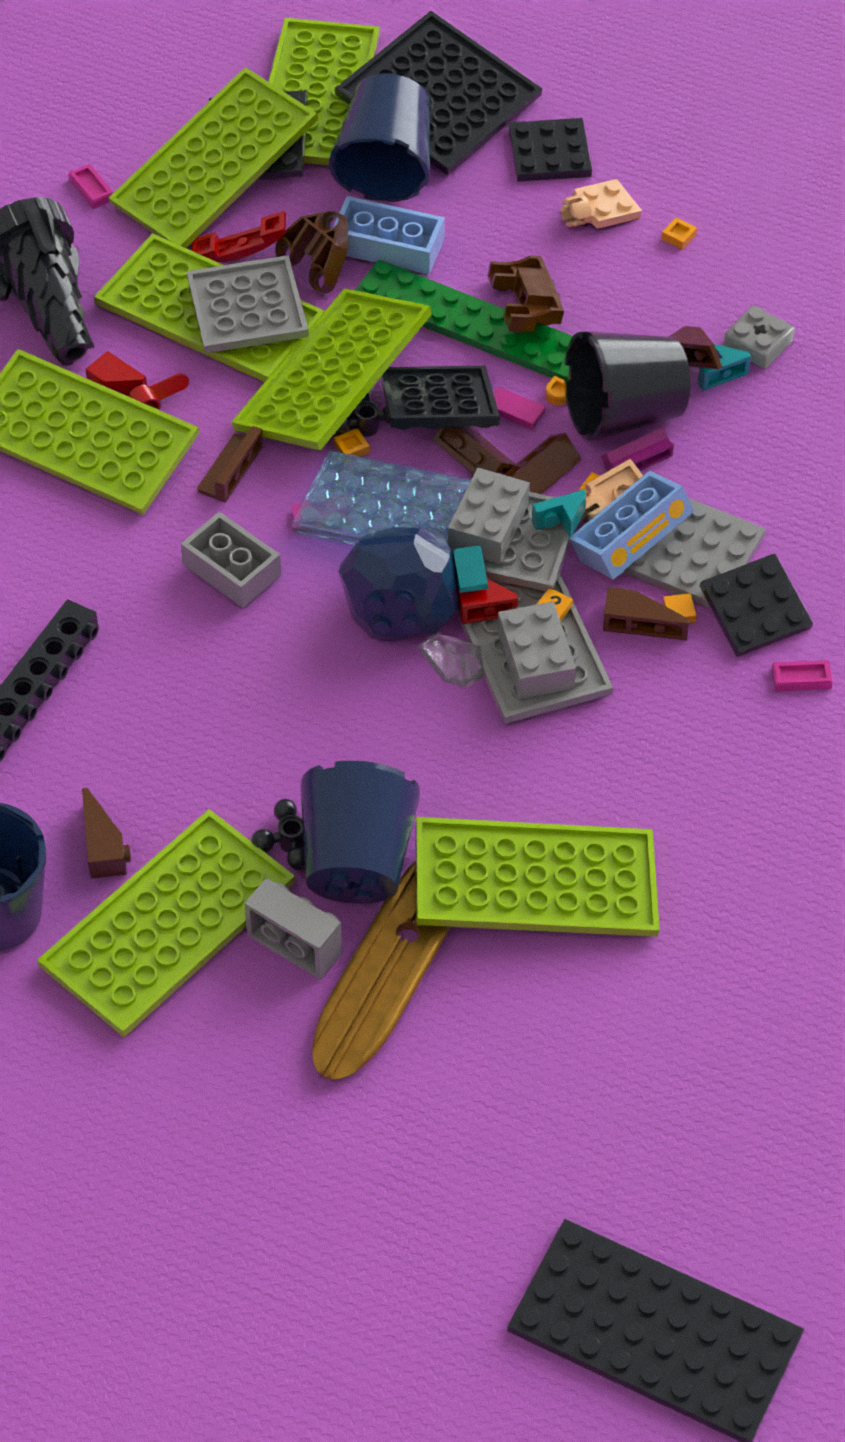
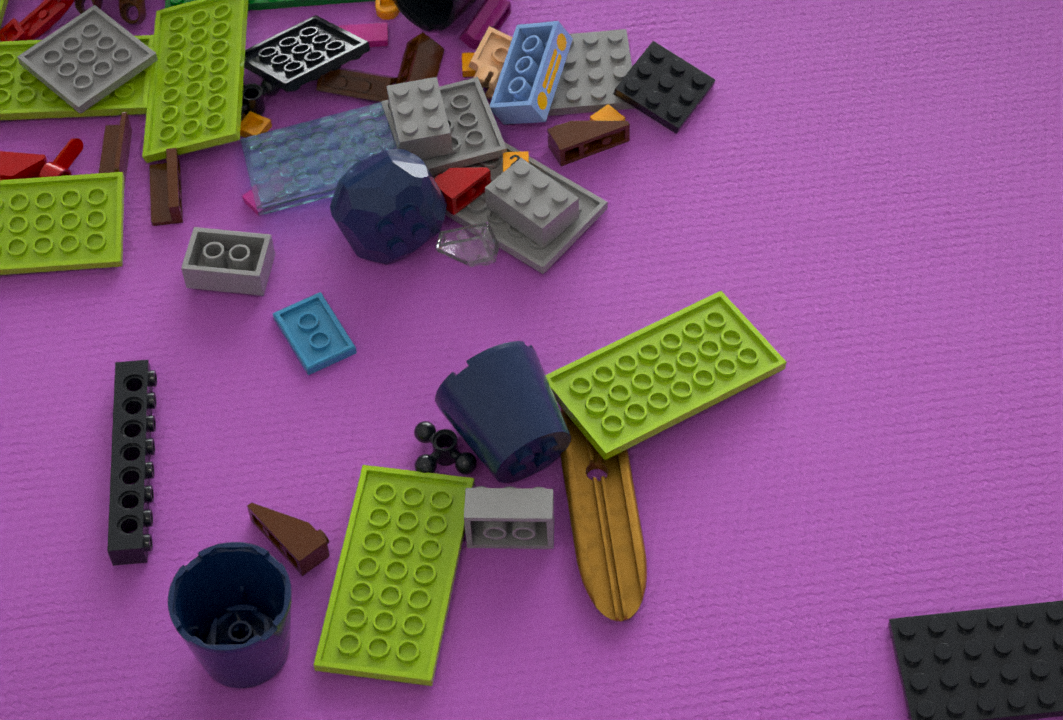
camera: 30 degrees left, 0 degrees up
teal slope [453,546,488,593] -> none
teal slope [532,490,586,538] -> none
dark pink tile [771,660,833,691] -> none
none -> reddish brown panel [99,112,132,189]
none -> dark azure tile [272,292,357,375]

